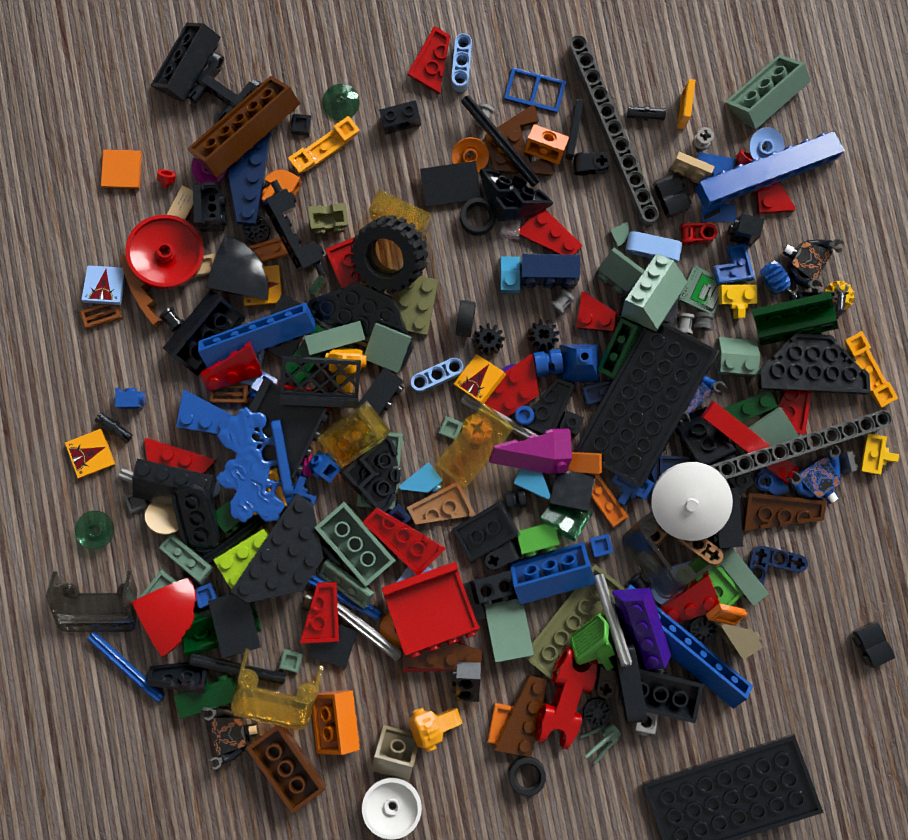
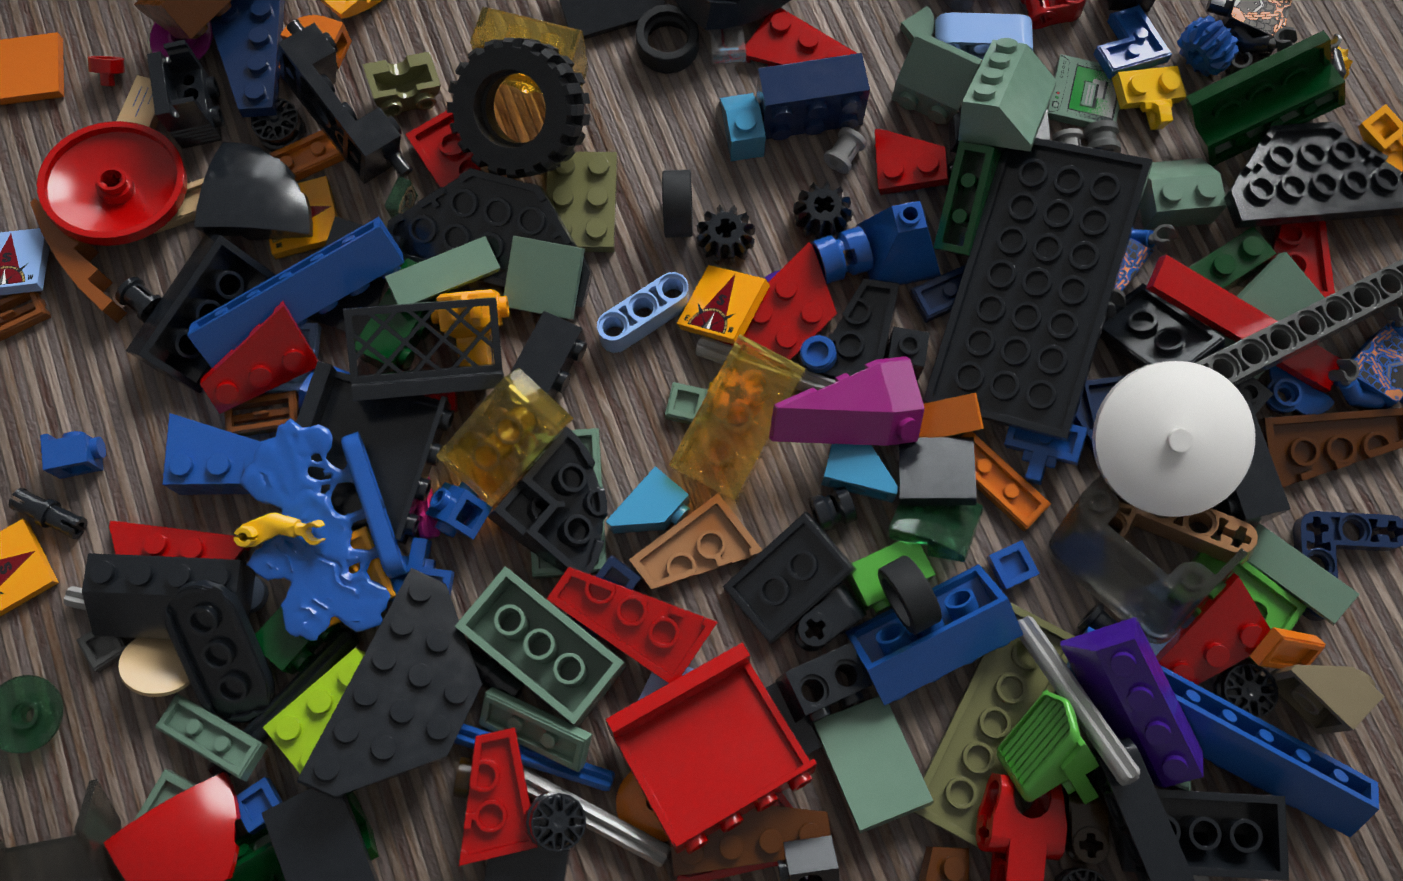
camera: 10 degrees left, 10 degrees down
none -> yellow arm [233,513,326,548]
none -> black wheel [524,792,586,852]
none -> black tyre [878,555,942,635]

